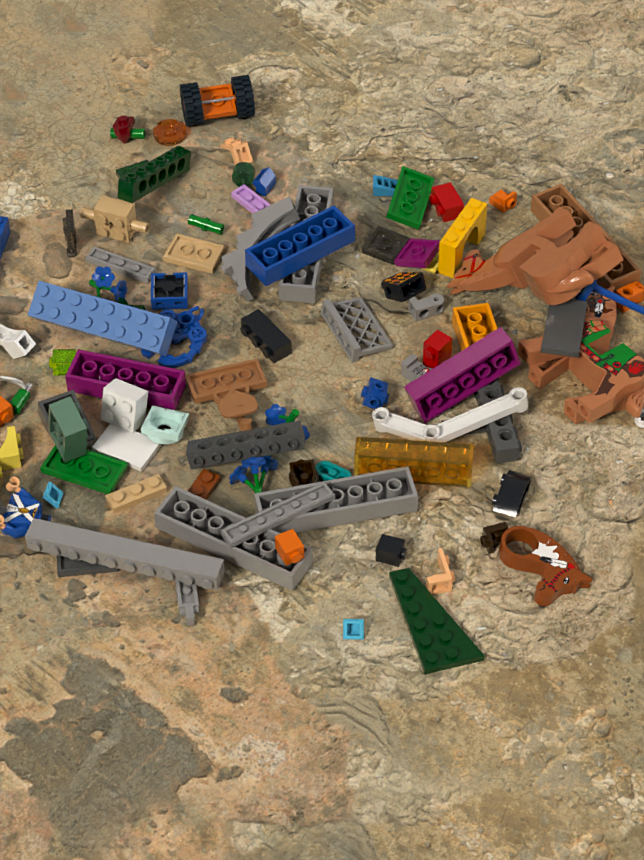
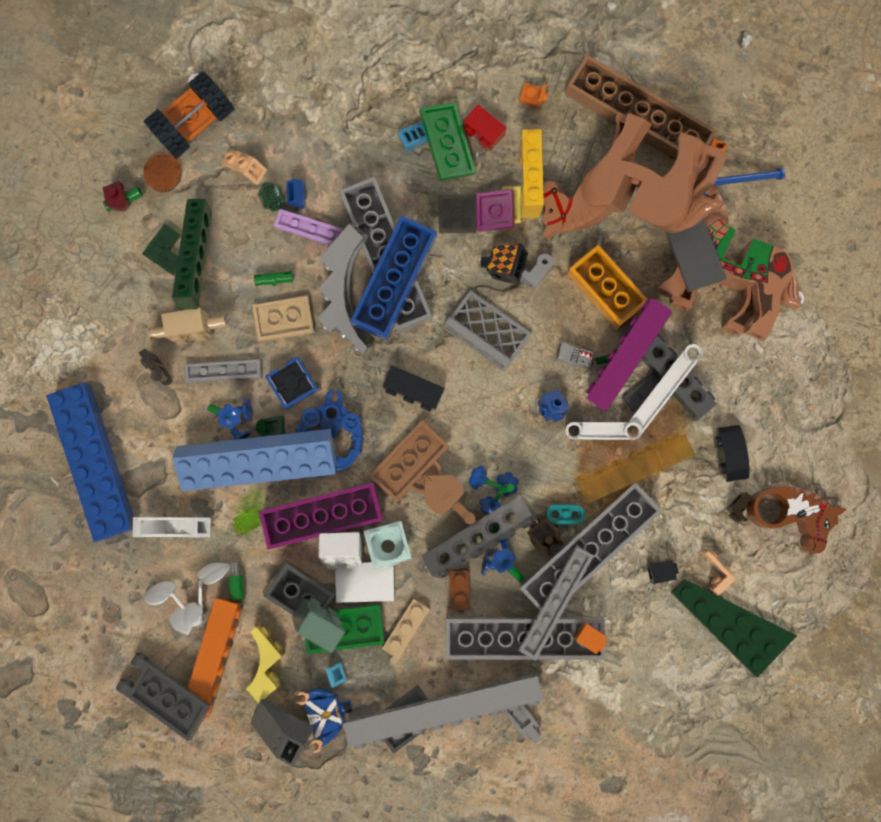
camera: 30 degrees left, 35 degrees up
medium azure slope [343,618,364,640] -> none
red brick [423,329,452,369] -> none

